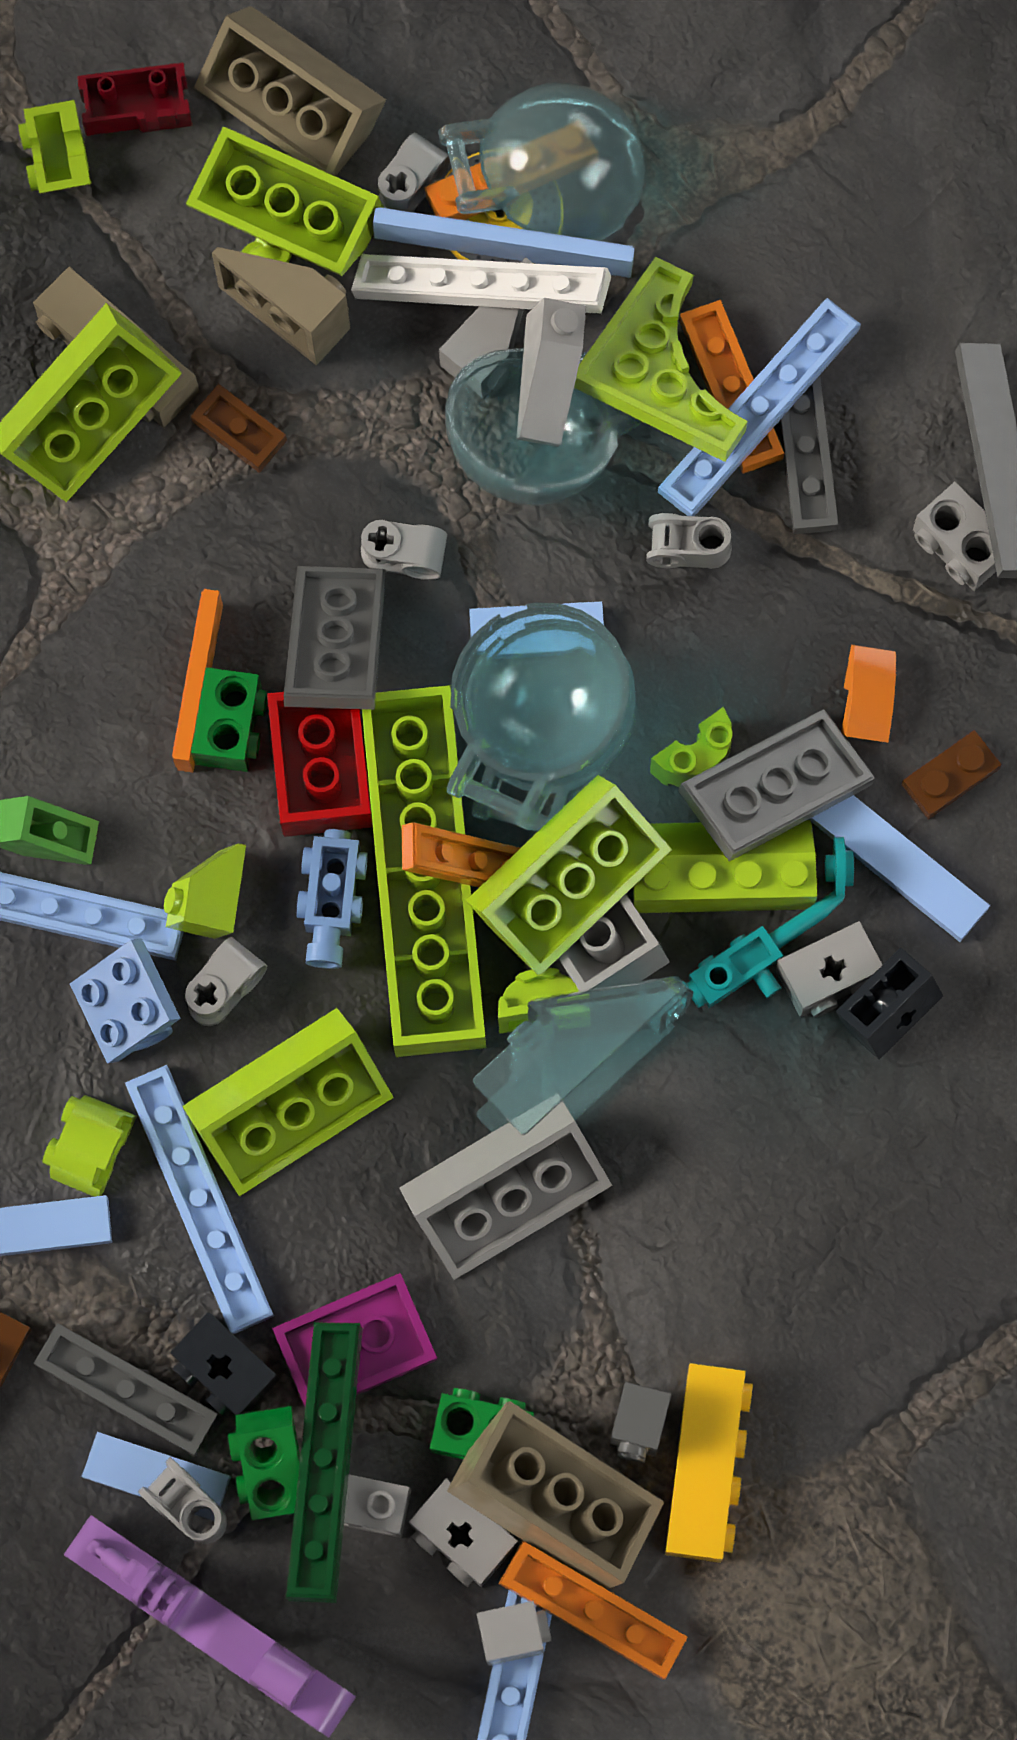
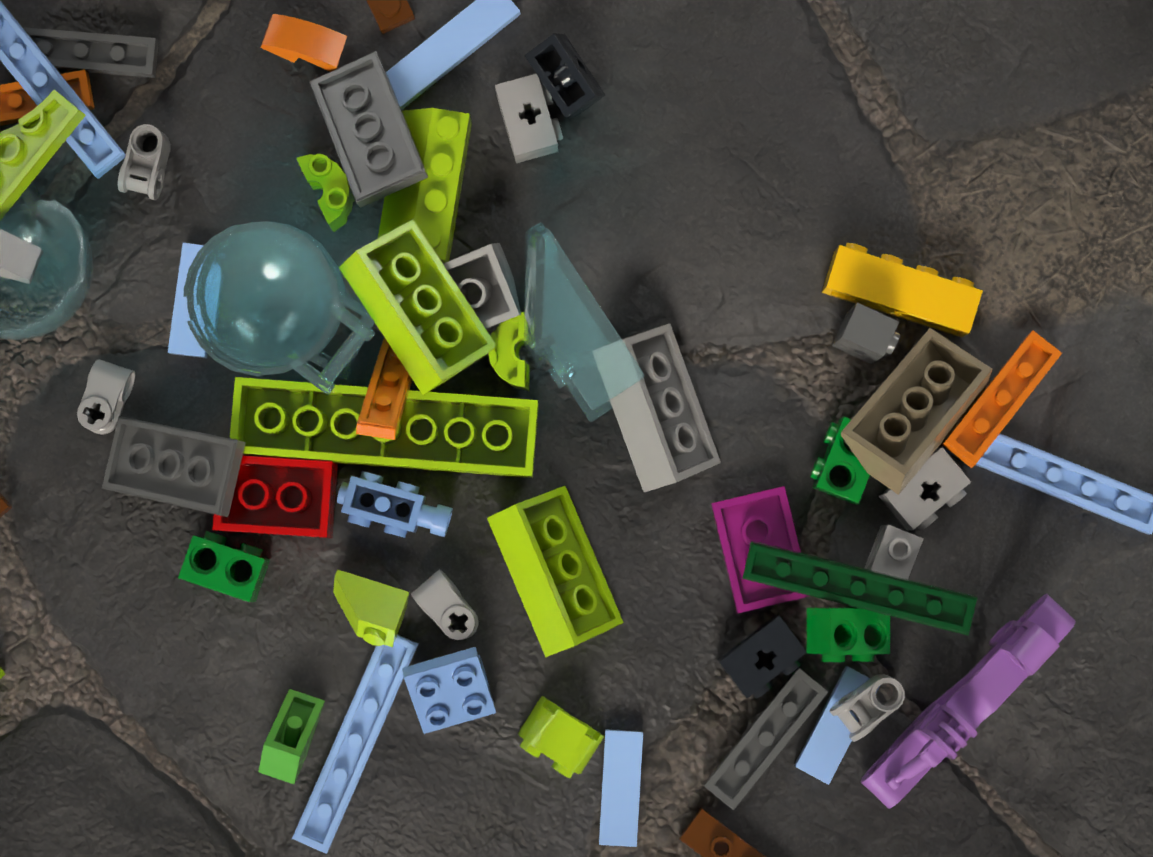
camera: 85 degrees left, 10 degrees up
light blue tile [125,1065,274,1334] -> none
orange tile [172,589,223,773] -> none
light grey brick [477,1601,551,1666] -> none
teal piece [684,837,854,1008] -> none

